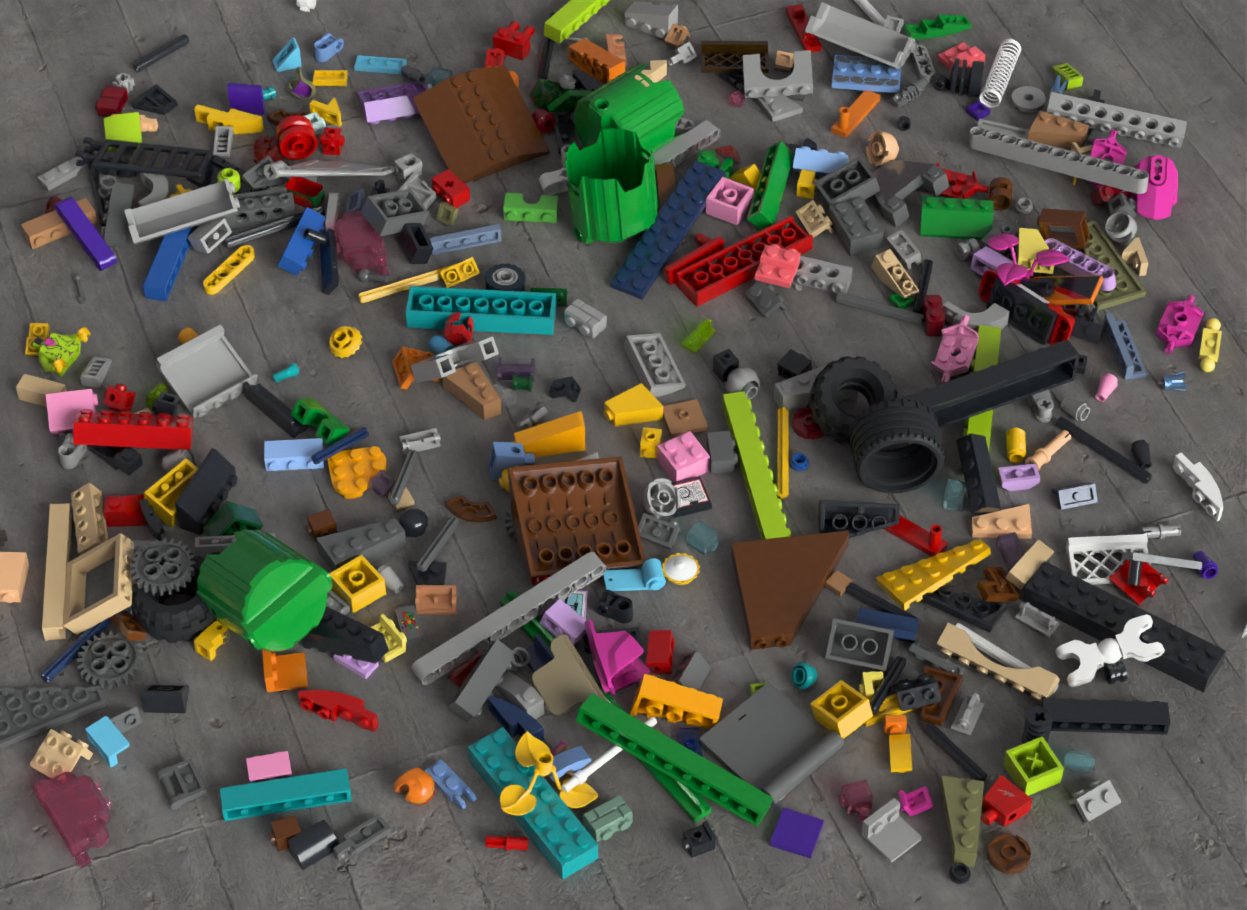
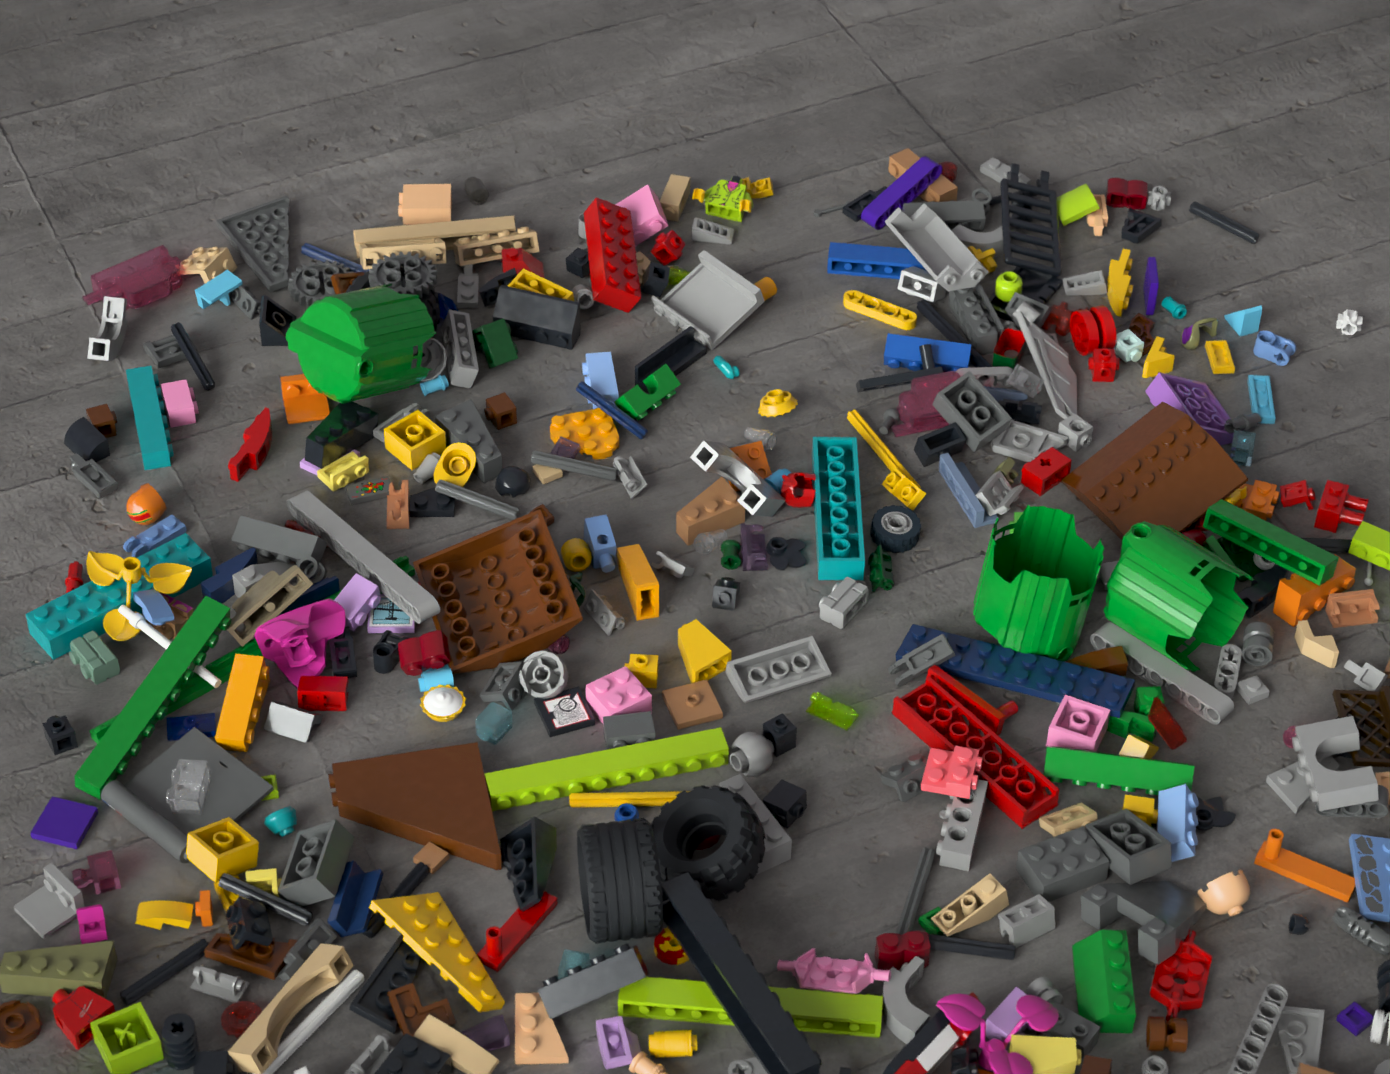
camera: 85 degrees right, 5 degrees down
none -> light grey arch [88,296,128,361]
none -> clear brick [166,759,212,815]
none -> black axle [171,322,215,391]
none -> clear red gear [221,1001,262,1039]
none -> dark red brick [398,630,451,676]
none -> yellow piece [433,442,476,487]
none -> clear cone [744,427,777,451]
none -> black plate [766,537,806,571]
none -> black hinge [842,186,888,222]
none -> dark grey hinge [888,634,955,686]
none -> light grey bracket [976,471,1024,516]
none -> clear brick [1007,364,1045,398]
none -> green brick [1203,499,1339,586]
none -> light grey plate [1236,675,1270,705]

